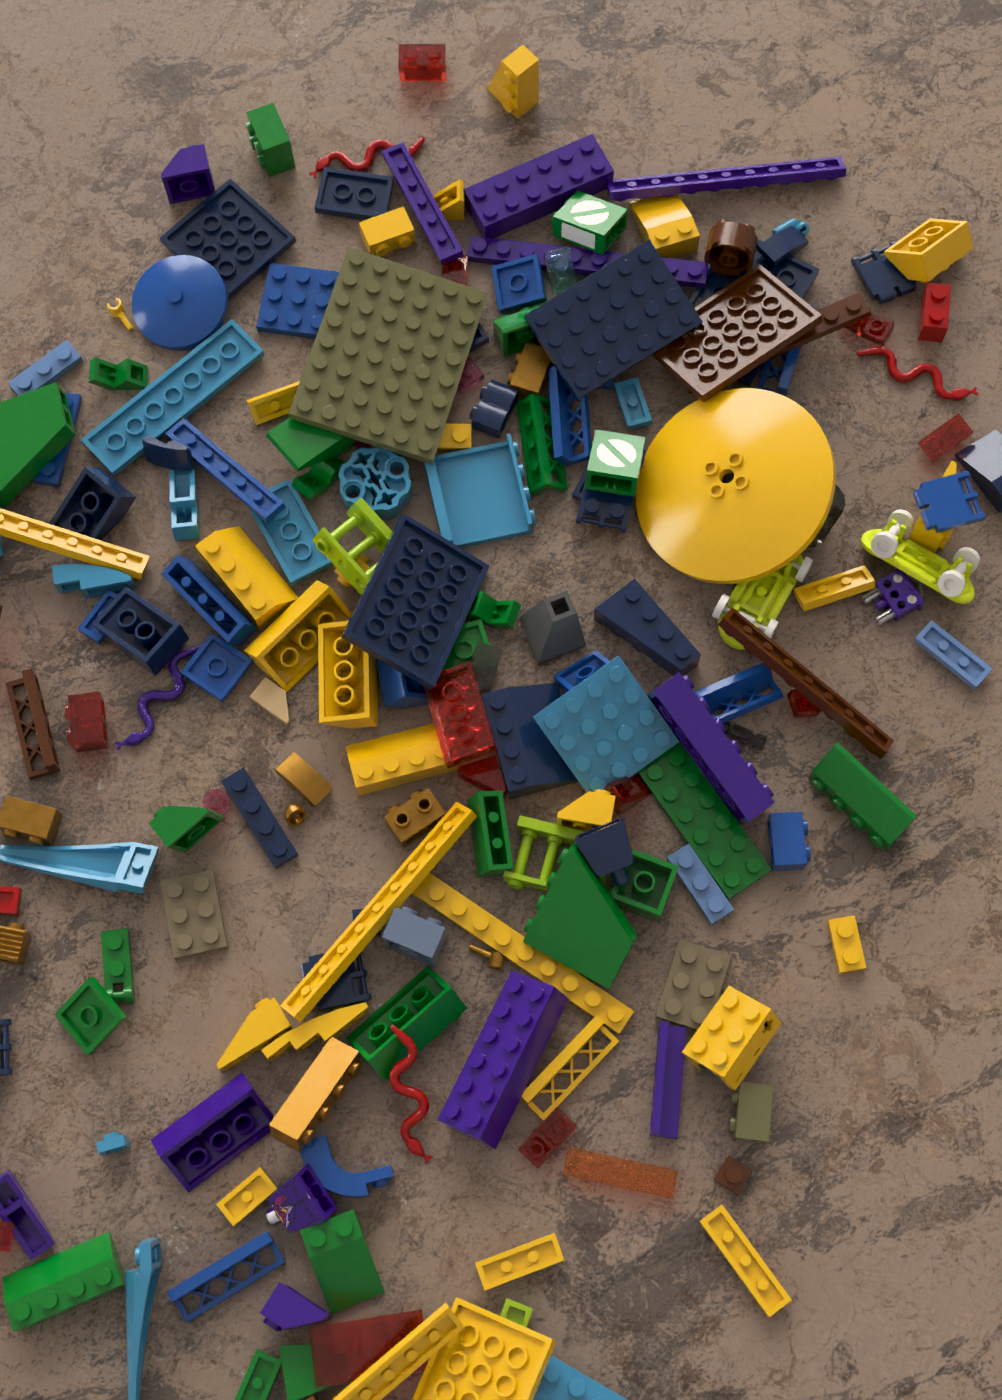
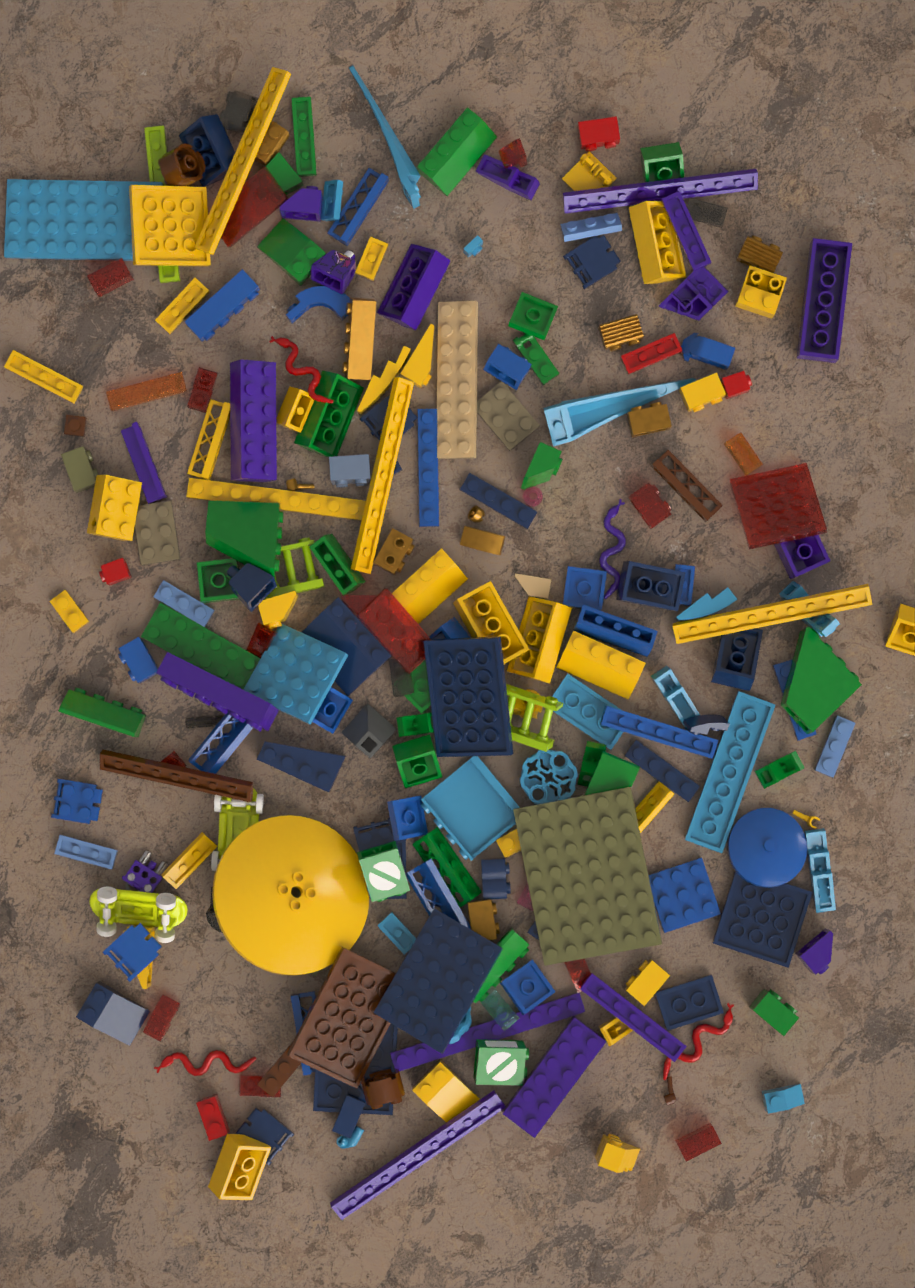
camera: 150 degrees right, 15 degrees up
none -> blue plate [51,778,103,824]
none -> clear red brick [87,258,134,297]
none -> red brick [99,558,132,586]
none -> blue brick [184,269,260,342]
none -> yellow brick [276,386,314,433]
none -> dark azure plate [321,180,343,222]
none -> blue plate [387,795,428,841]
none -> green slope [392,734,443,789]
none -> blue plate [418,409,439,527]
none -> tan plate [437,301,478,459]
none -> blue brick [483,344,532,390]
none -> dark blue plate [624,740,700,802]
none -> reddish brown hand [664,1076,676,1106]
none -> dark azure slope [762,1084,805,1114]
none -> dark azure slope [805,828,836,913]

